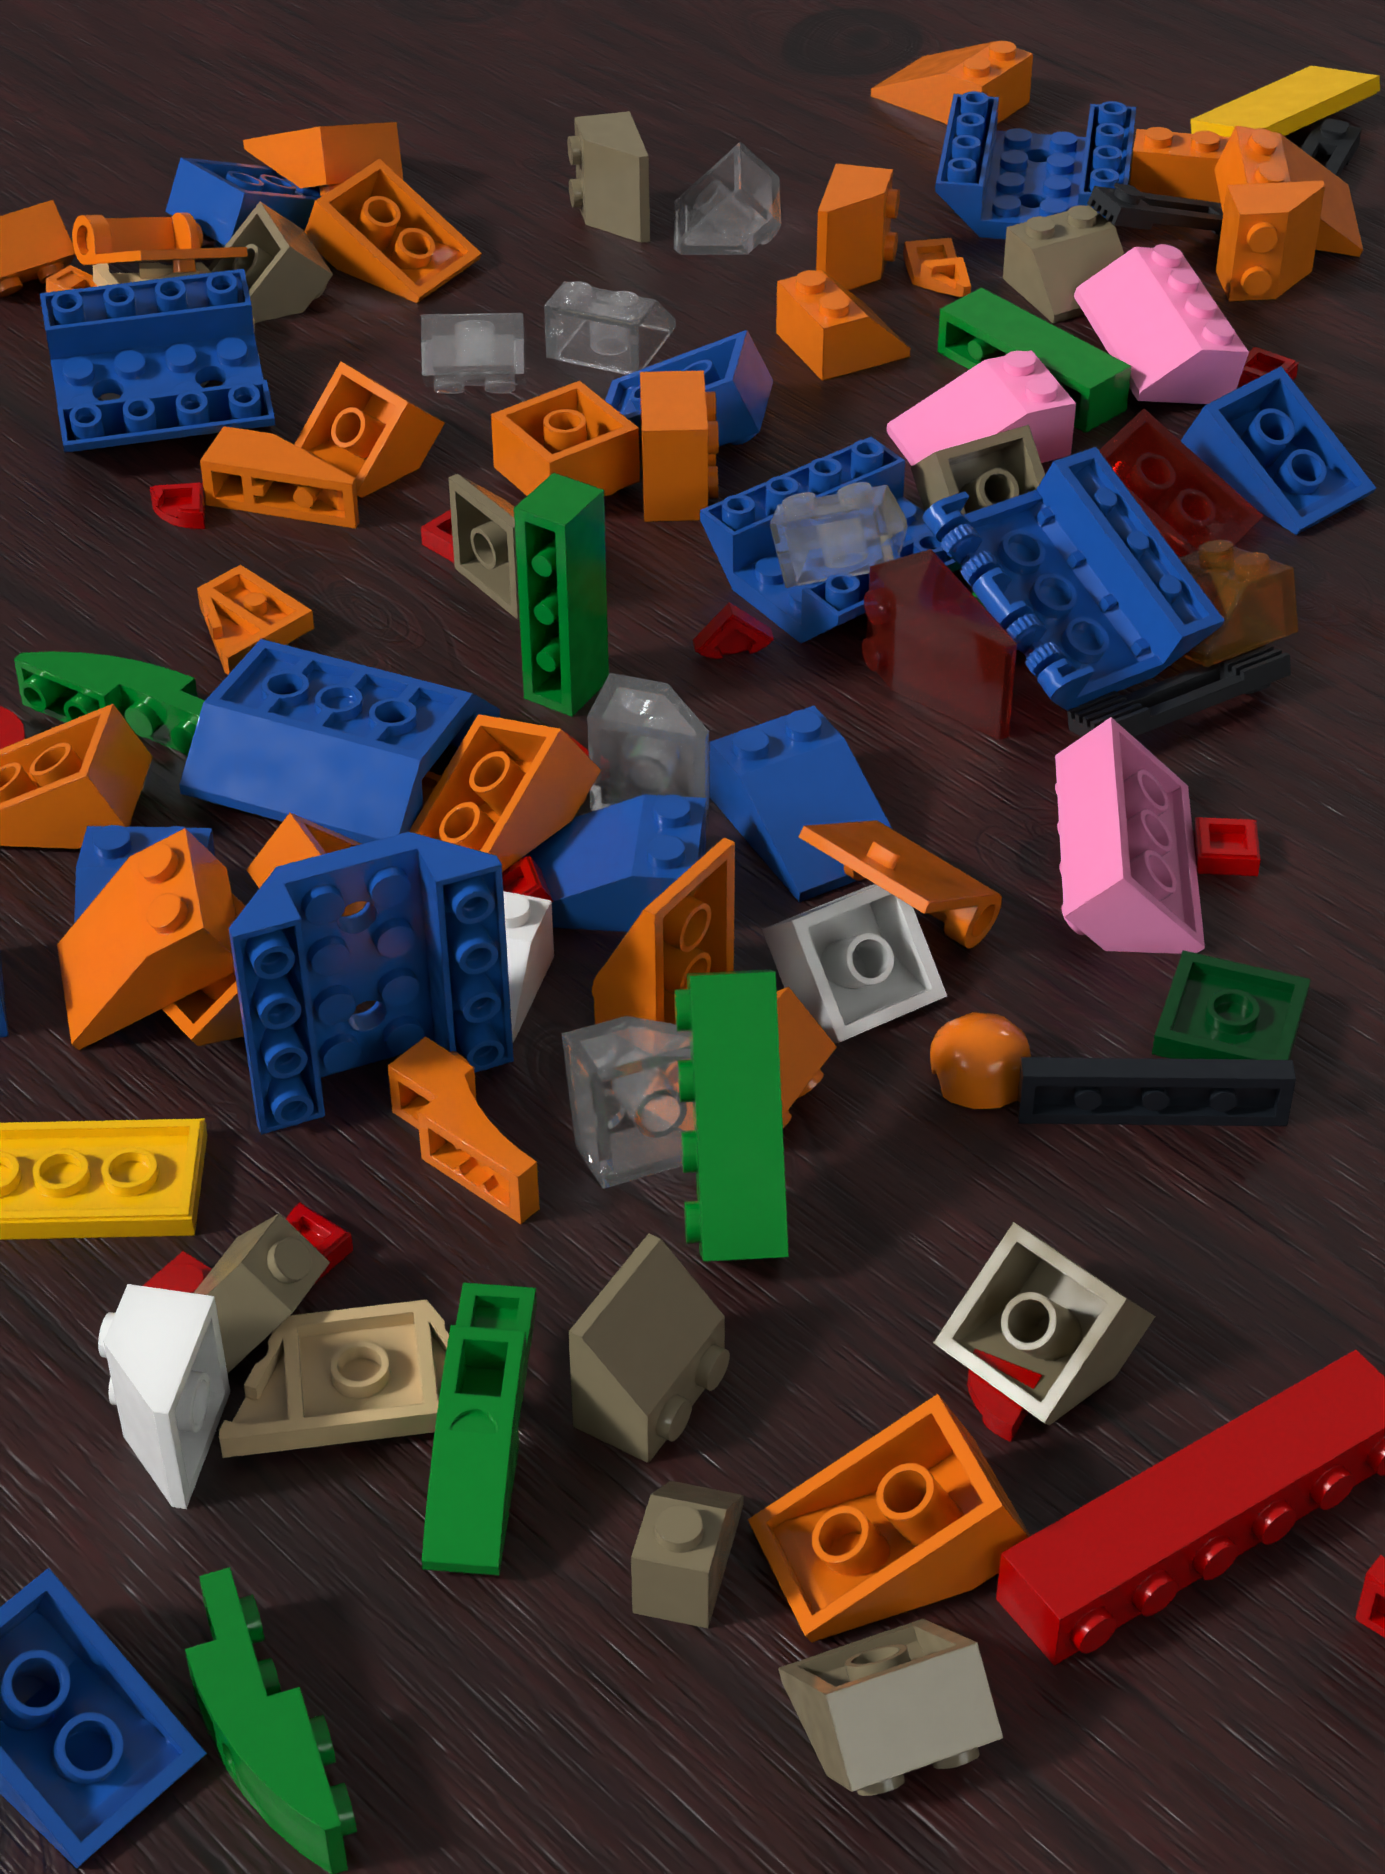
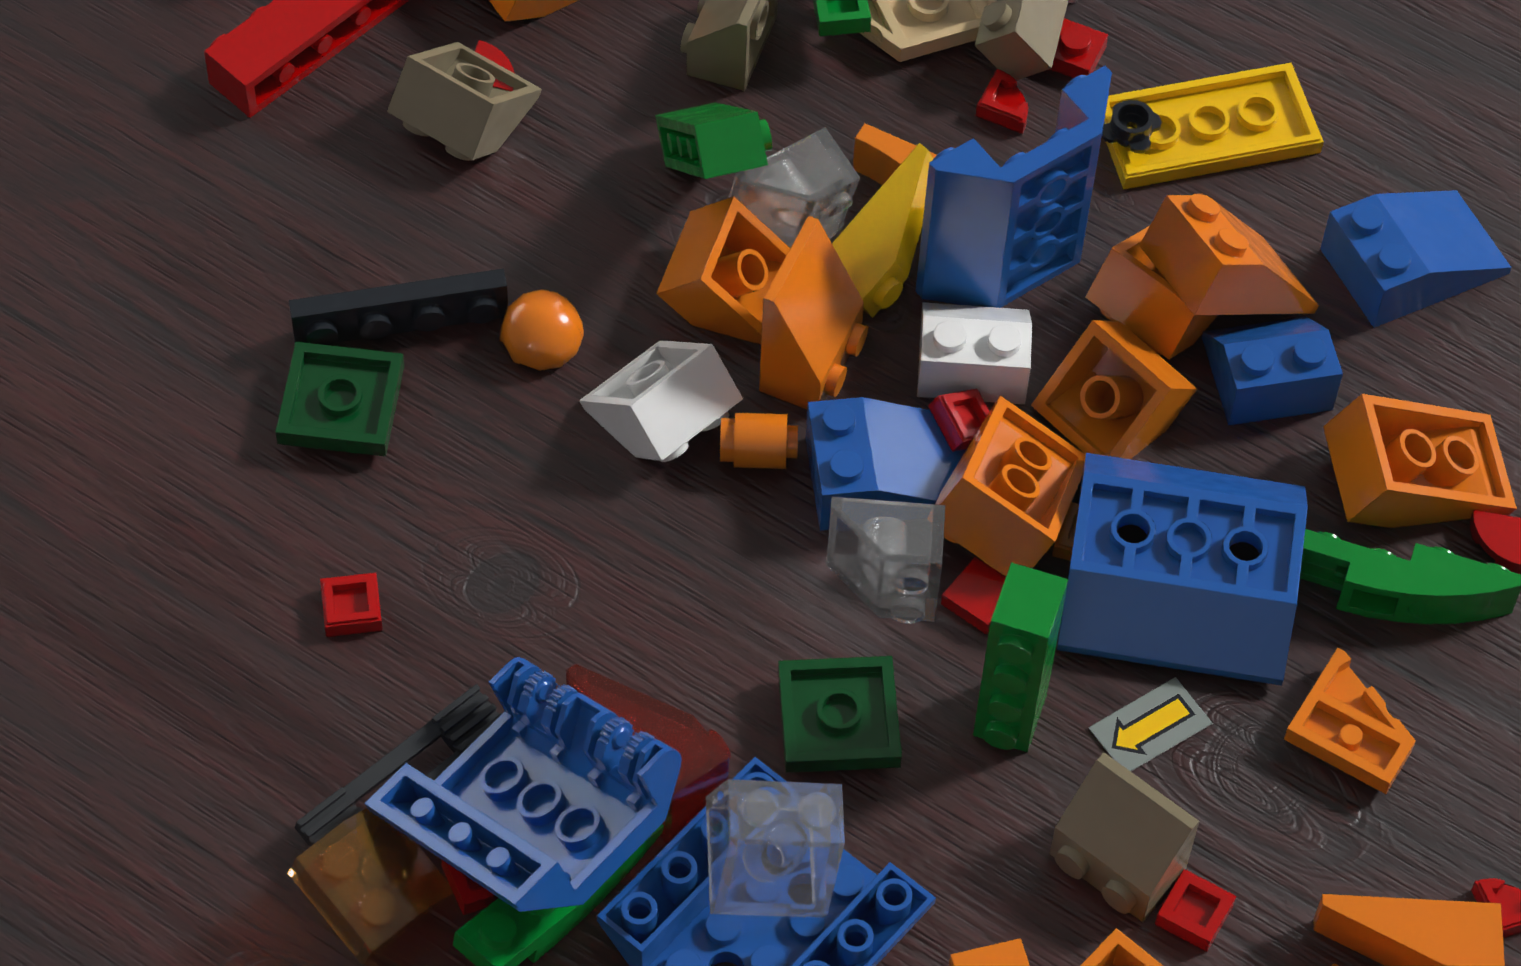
camera: 165 degrees right, 15 degrees up
red tile [692,602,774,659] -> none
blue slope [709,706,892,902] -> none
orange door [799,820,1002,948] -> none
bright pink slope [1055,717,1205,954] -> none
none -> orange brick [720,413,798,469]
none -> dark green plate [778,656,902,773]
none -> yellow slope [832,143,934,318]
none -> light grey sticker [1088,677,1213,771]
none -> black plate [1102,100,1161,153]

